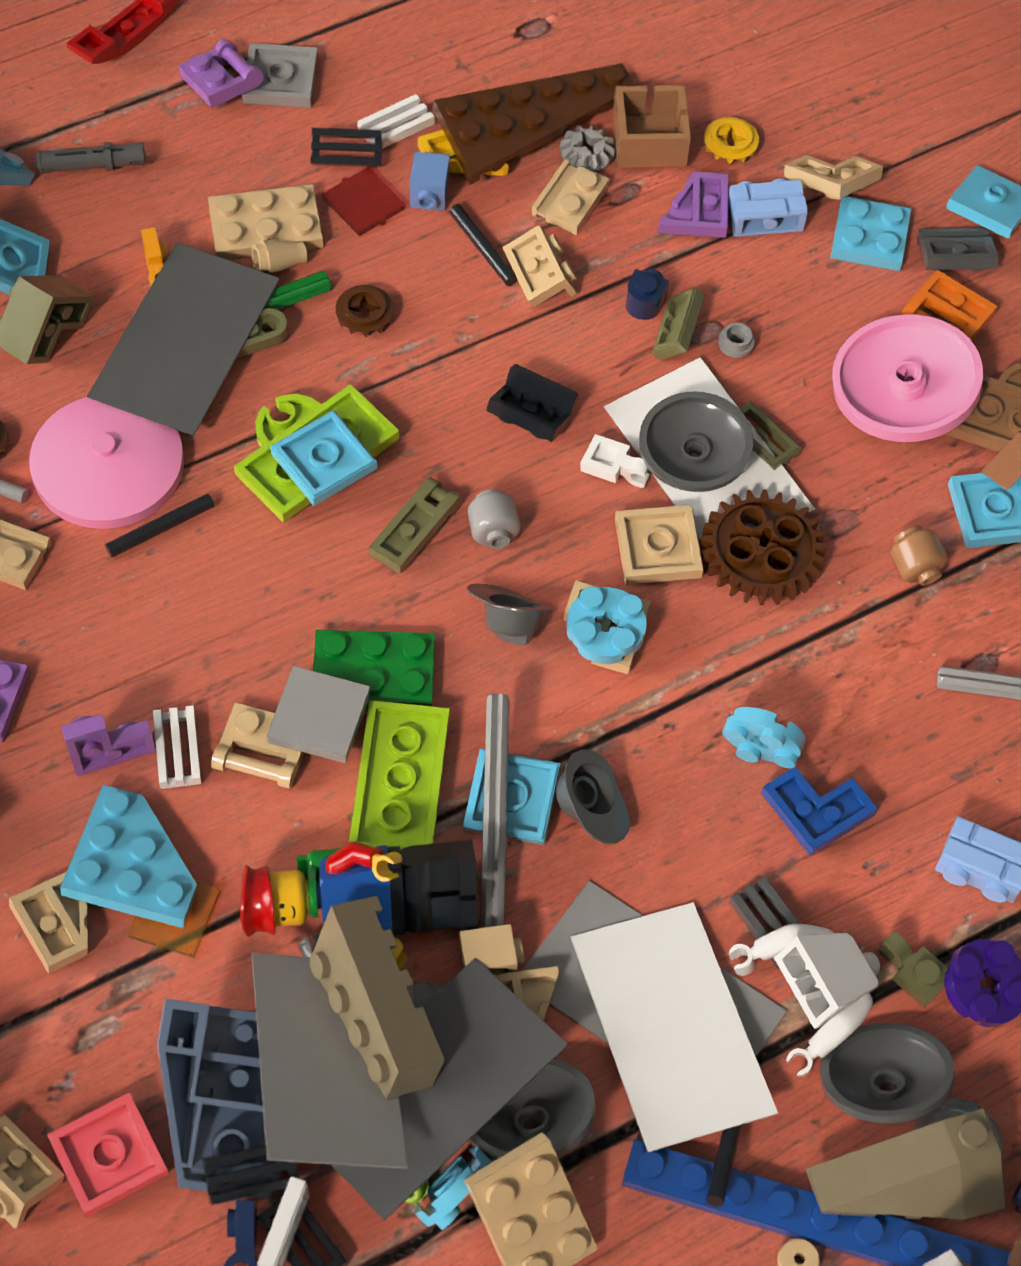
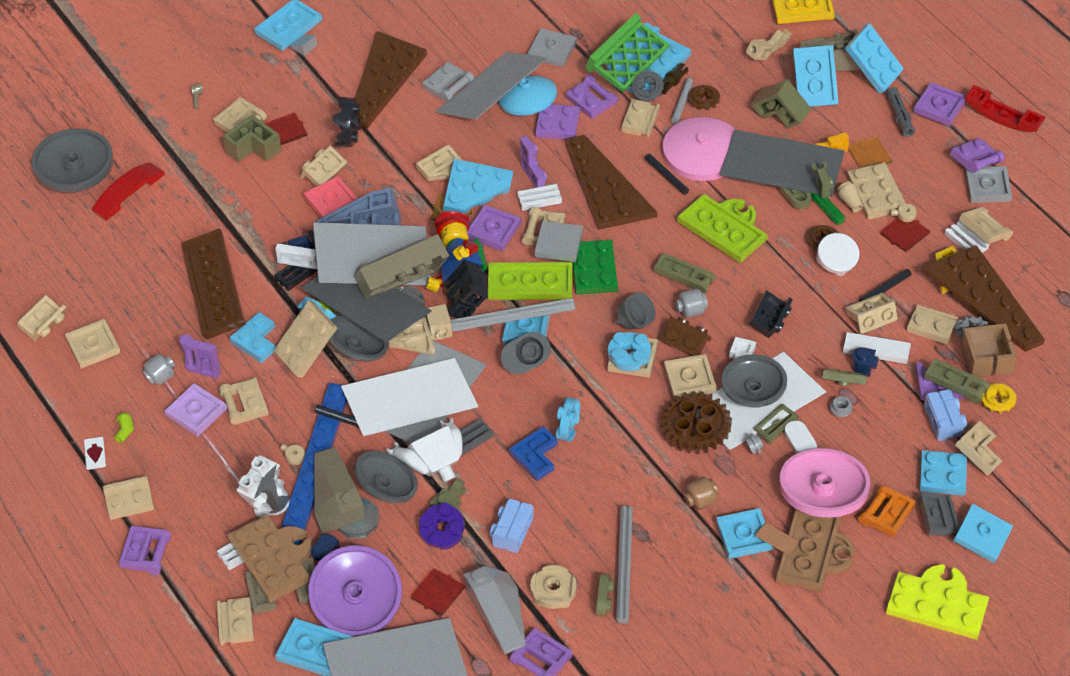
camera: 90 degrees right, 10 degrees down
medium azure plate [270,410,377,506] -> none
black tile [310,128,383,167] -> none
medium blue brick [410,152,450,211] -> none
none -> medium lavender plate [468,205,521,251]
none -> reddish brown wing [565,134,657,230]
none -> reddish brown bracket [659,317,712,356]
none -> light grey plate [745,433,764,454]
none -> white tile [784,421,817,454]
none -> olive plate [811,161,833,198]
none -> white tile [816,233,859,276]
none -> white tile [843,332,911,364]
none -> clear yellow piece [848,137,892,168]
none -> tan piece [891,204,917,222]
none -> medium lavender plate [914,82,966,126]
none -> olive plate [924,359,990,404]
none -> tan plate [959,207,1013,244]

